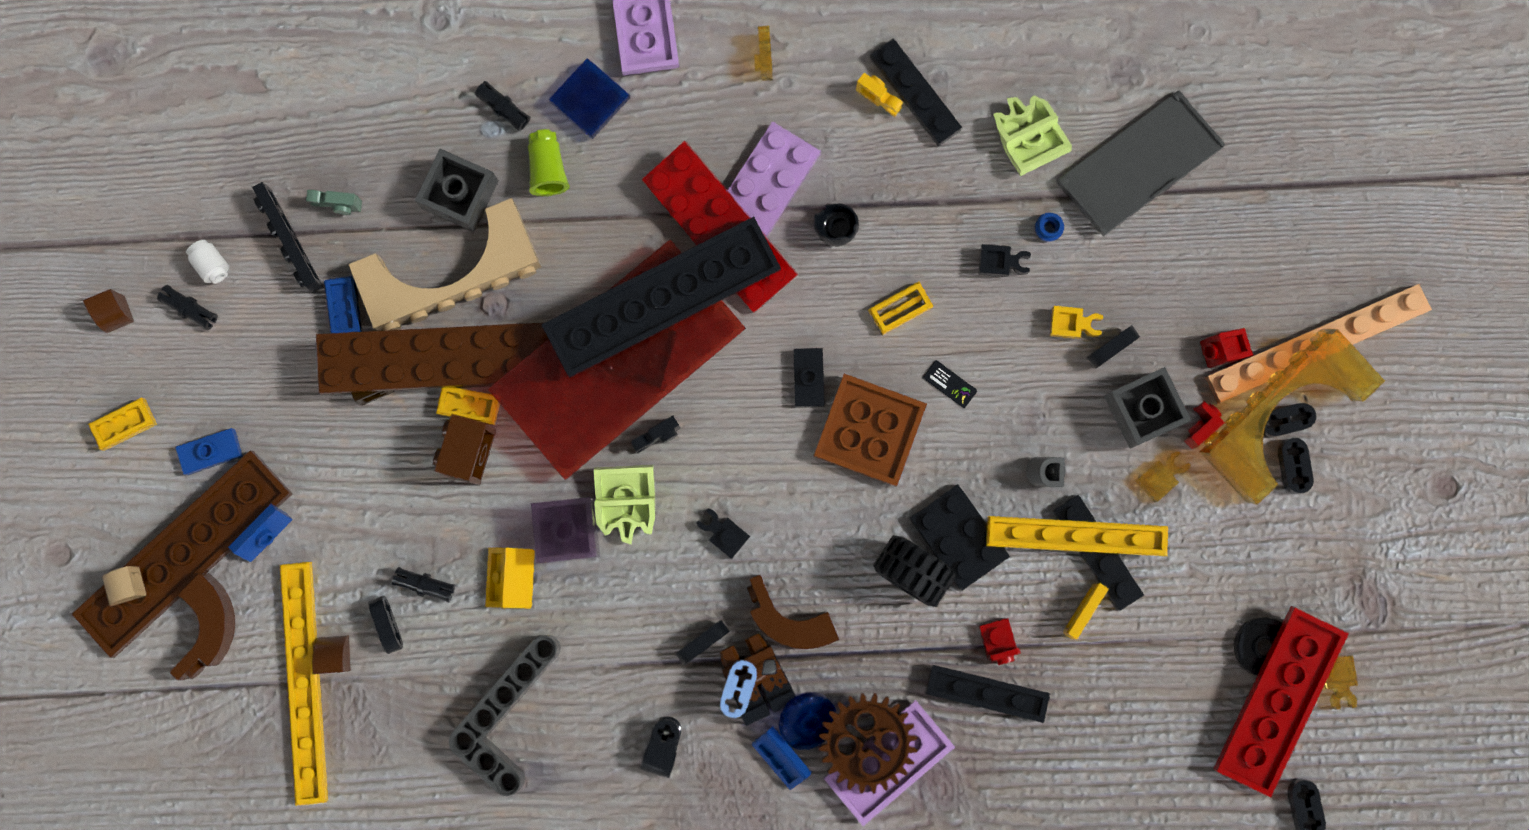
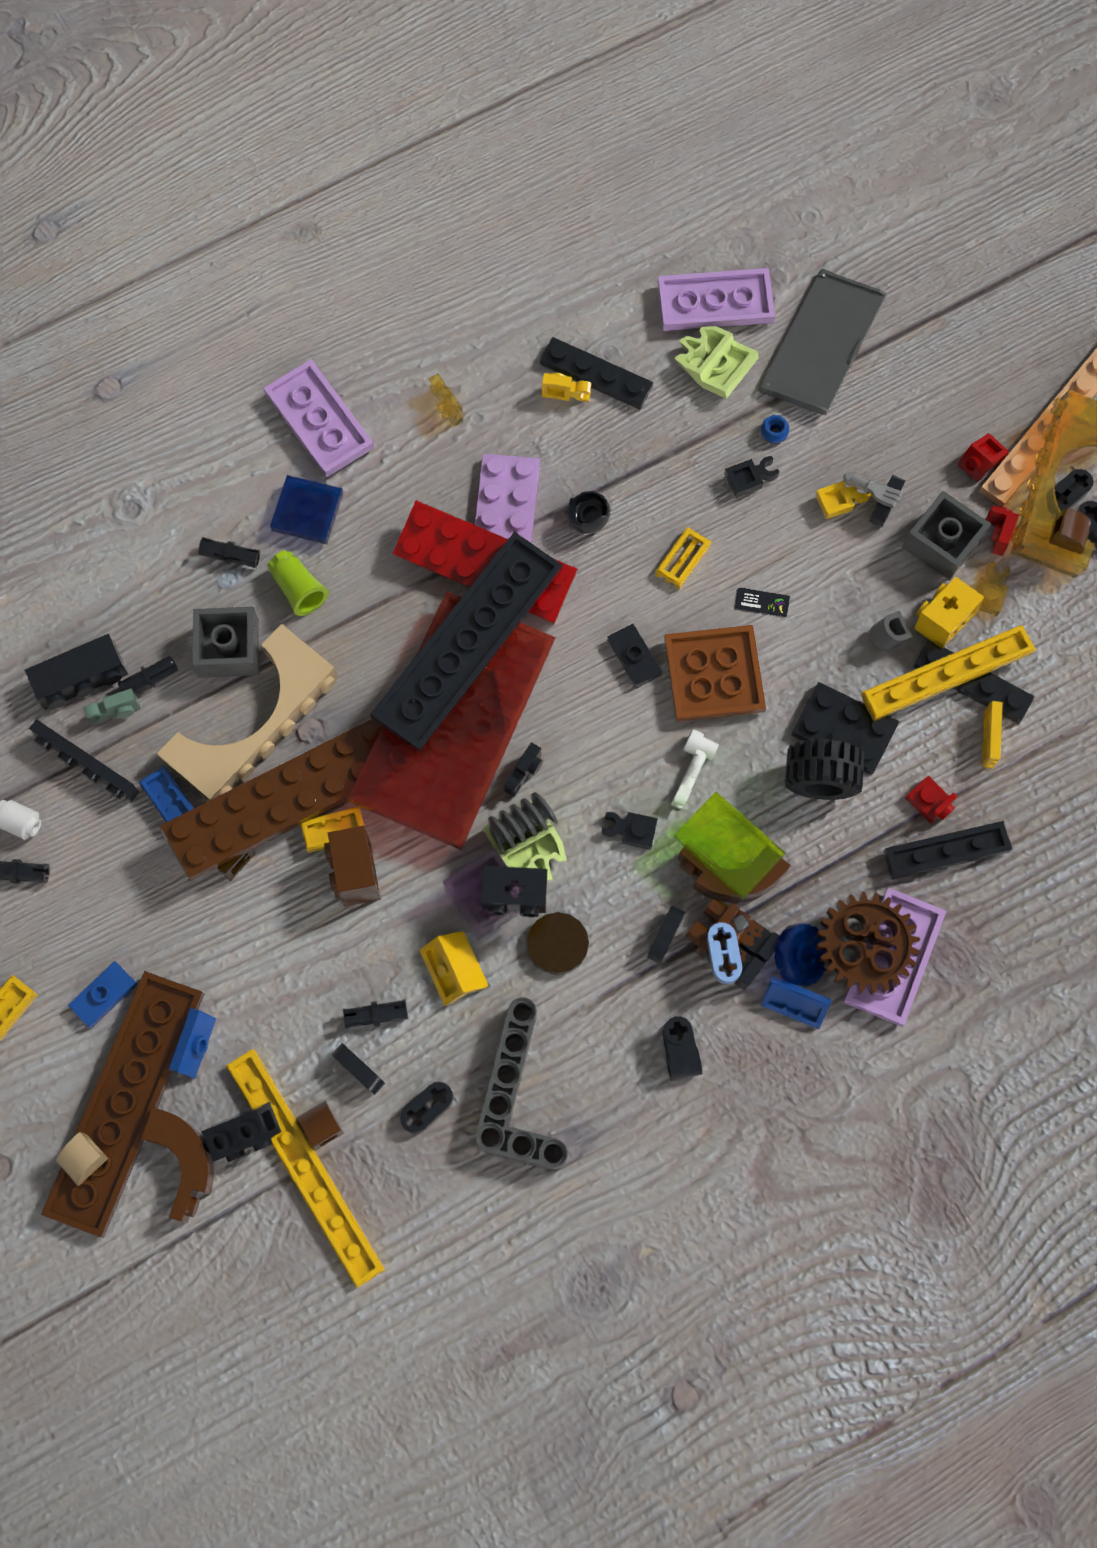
camera: 30 degrees left, 10 degrees down
none -> black brick [24,633,128,710]
none -> black axle [118,656,178,694]
none -> black brick [201,1102,282,1162]
none -> black beam [400,1082,454,1134]
none -> black brick [481,866,548,917]
none -> dark grey piece [488,792,558,854]
none -> dark brown tile [527,912,589,975]
none -> lavender plate [657,268,775,331]
none -> white brick [671,729,719,810]
none -> clear neon green tile [674,792,786,899]
none -> light grey piece [843,472,903,508]
none -> yellow brick [914,577,984,649]
none -> reddish brown brick [1049,507,1091,555]

